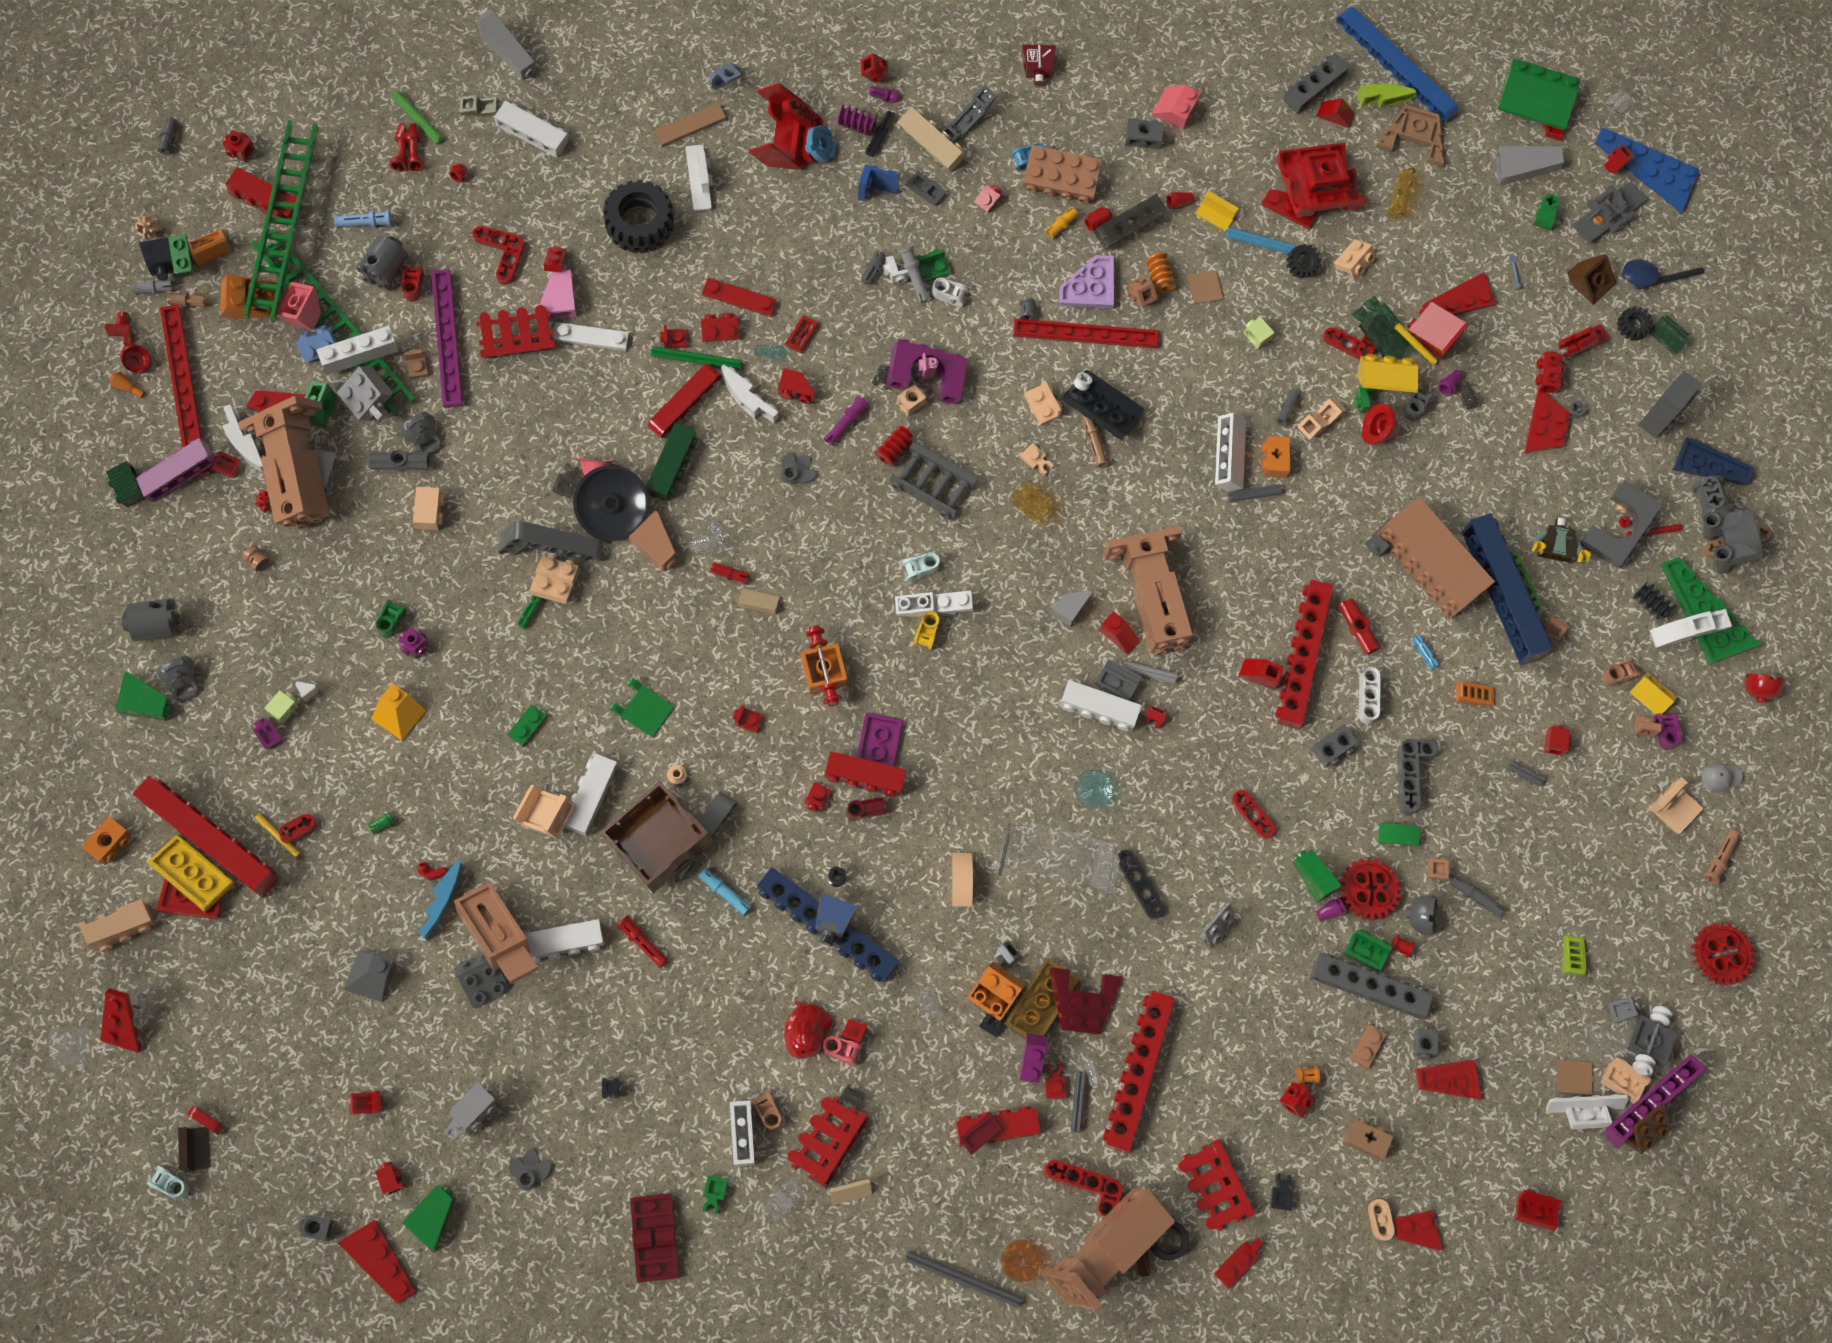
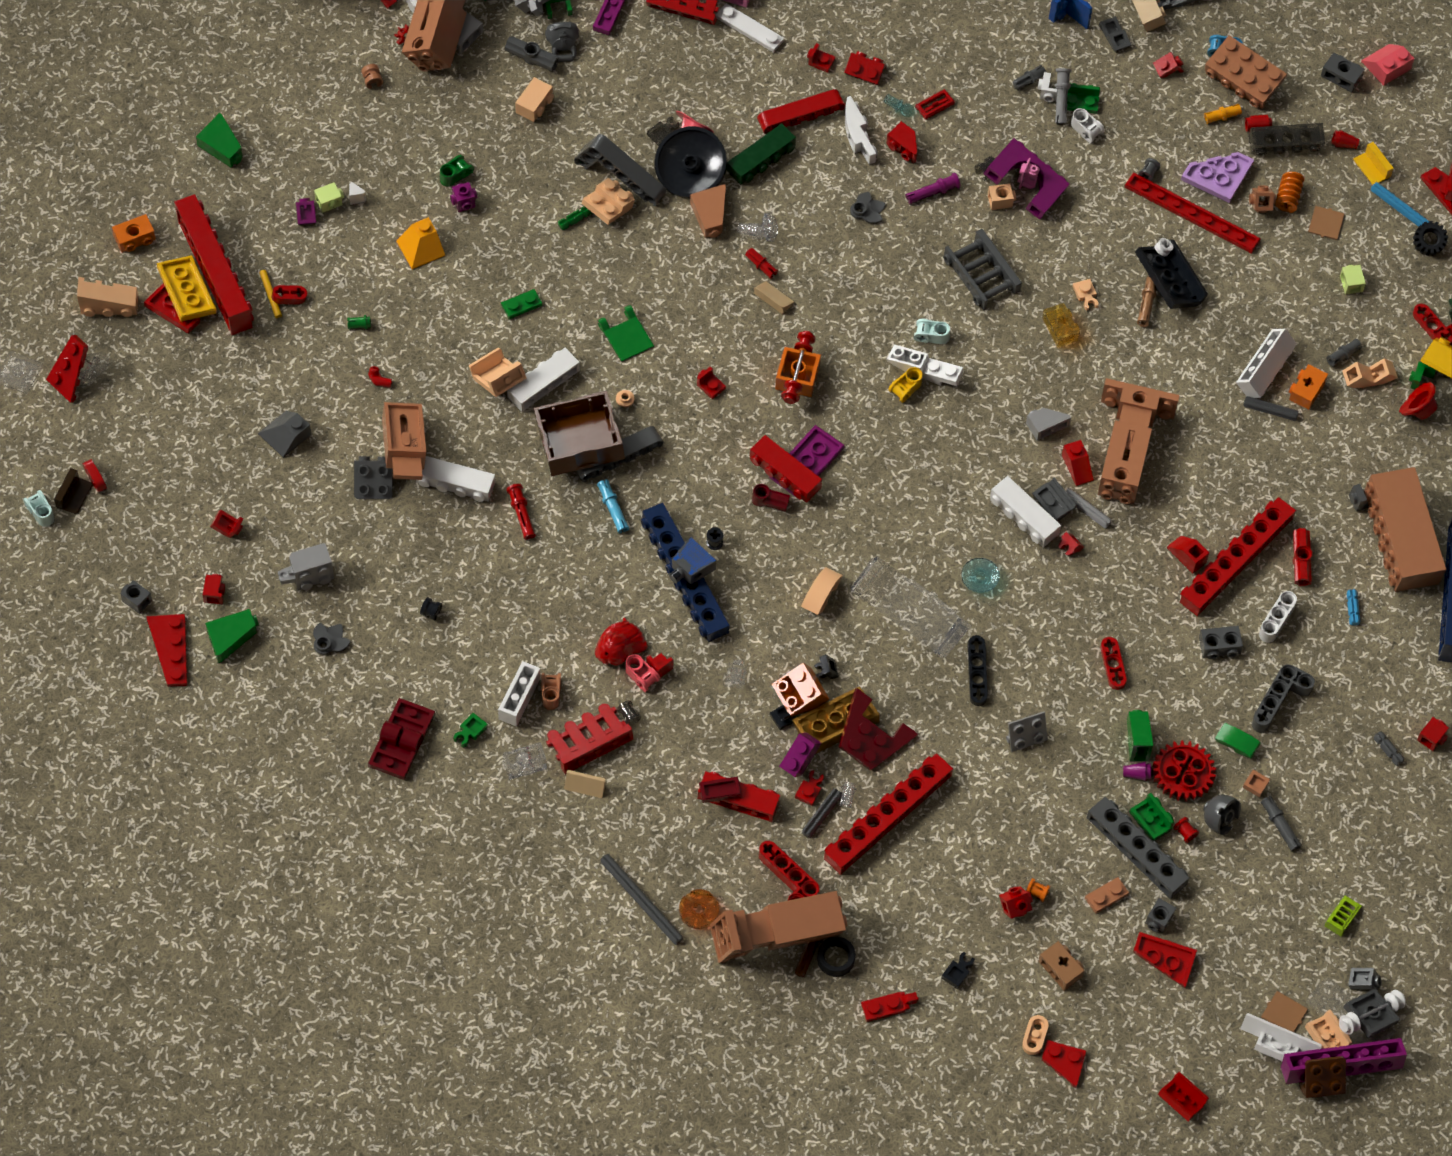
camera: 35 degrees right, 10 degrees down
dark grey cylinder [122,598,180,642] -> none
dark grey piece [157,655,199,702] -> none
dark azure slope [418,860,463,940] -> none
green axle [651,346,742,370] -> none
red plate [702,278,777,317] -> none
red bracket [804,782,832,812] -> none
red piece [875,425,913,467] -> none
light nougat bracket [1024,380,1062,426] -> none
red fence [1178,1139,1255,1231] -> none
orange slope [1456,682,1494,706] -> none

